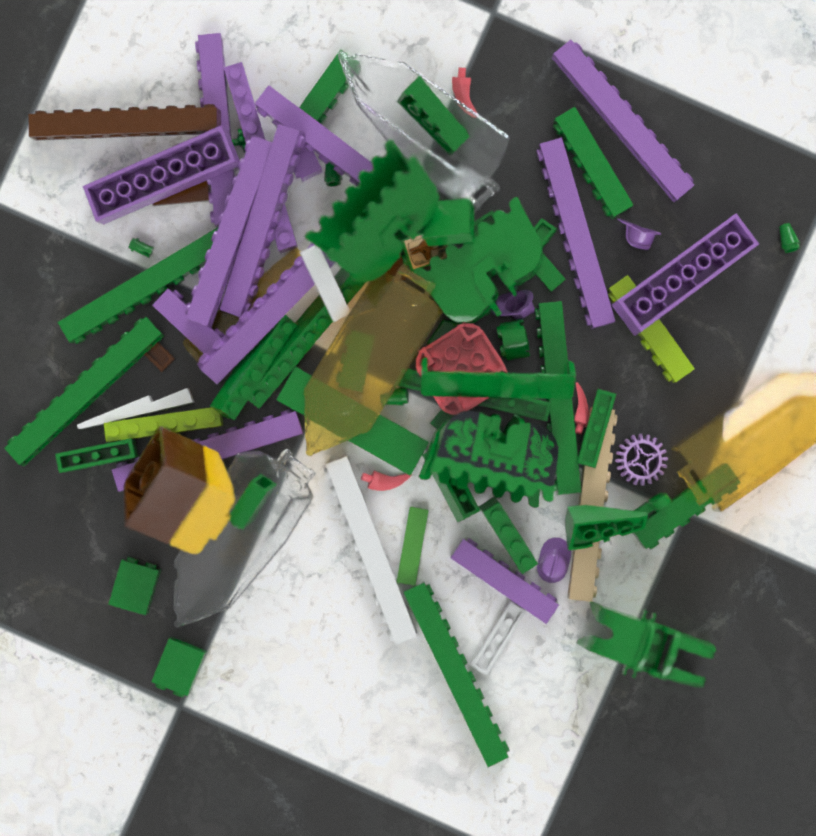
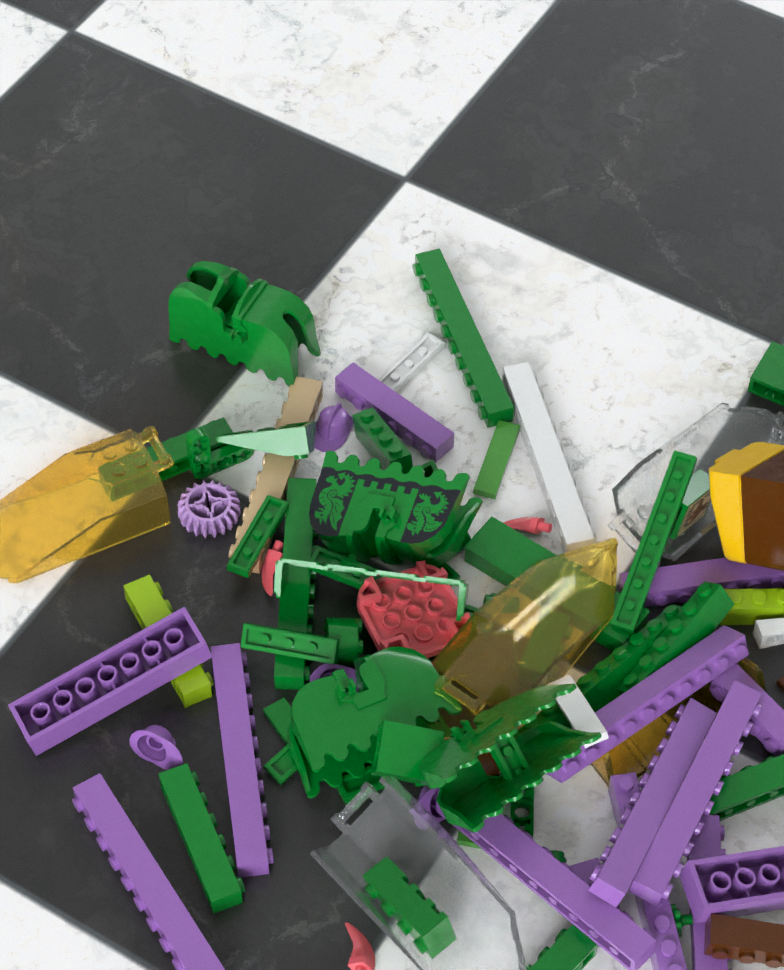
camera: 170 degrees left, 35 degrees down
none -> green tile [241,622,339,664]
none -> green plate [610,450,697,634]

